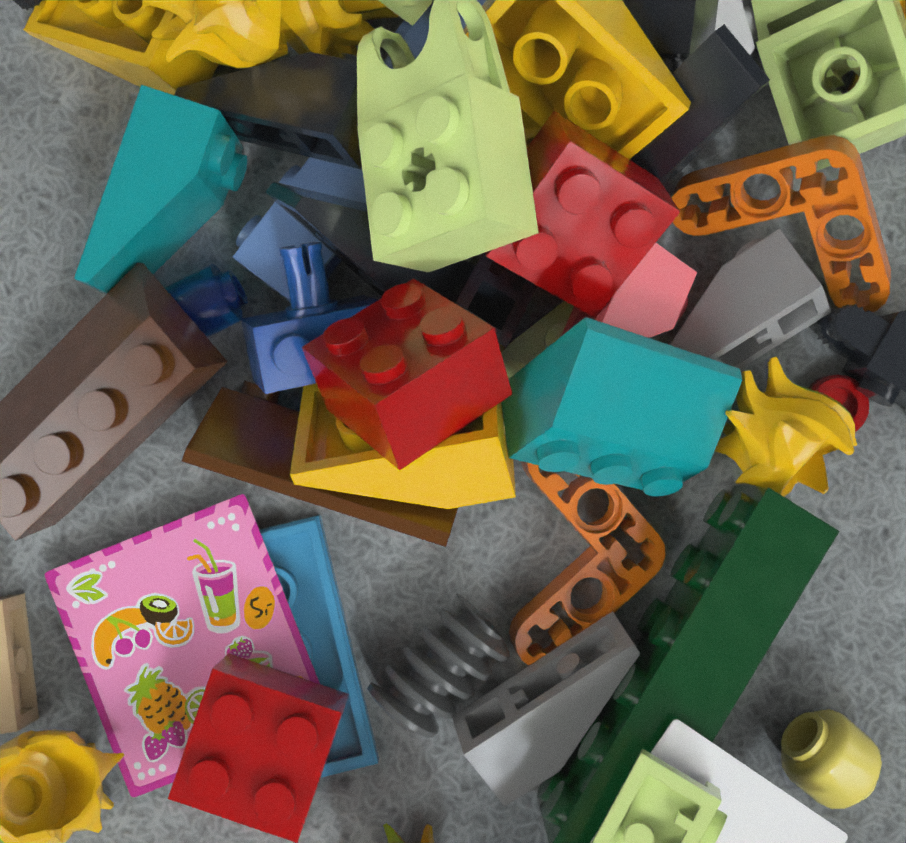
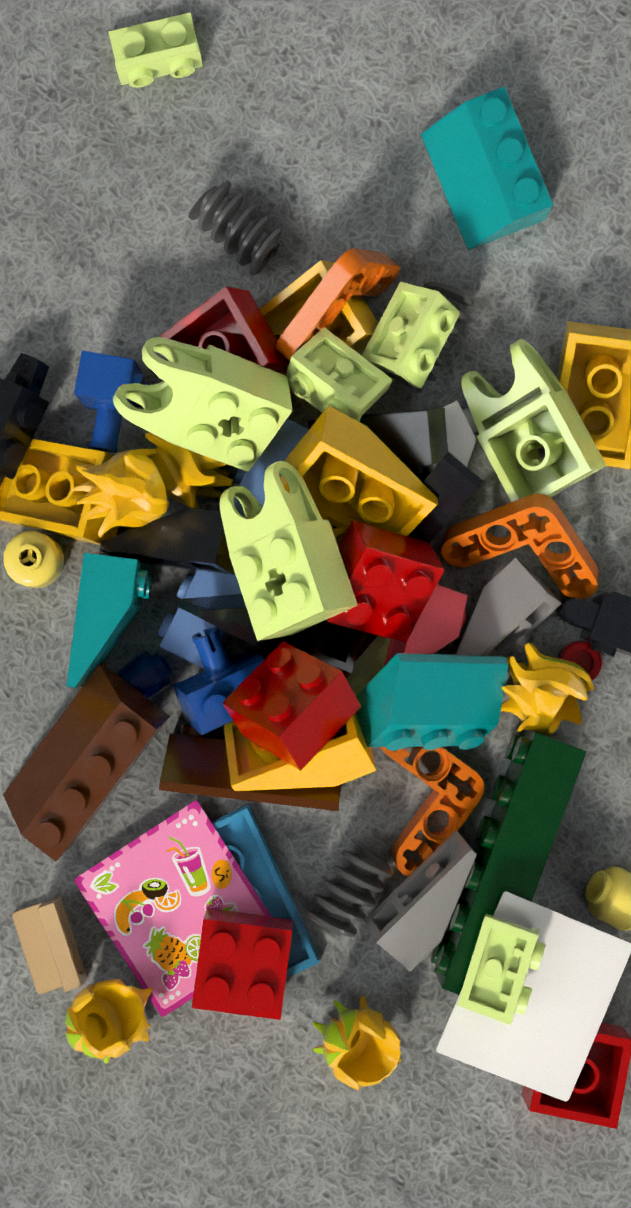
camera: 15 degrees left, 0 degrees up
none -> light yellow head [4,531,64,588]

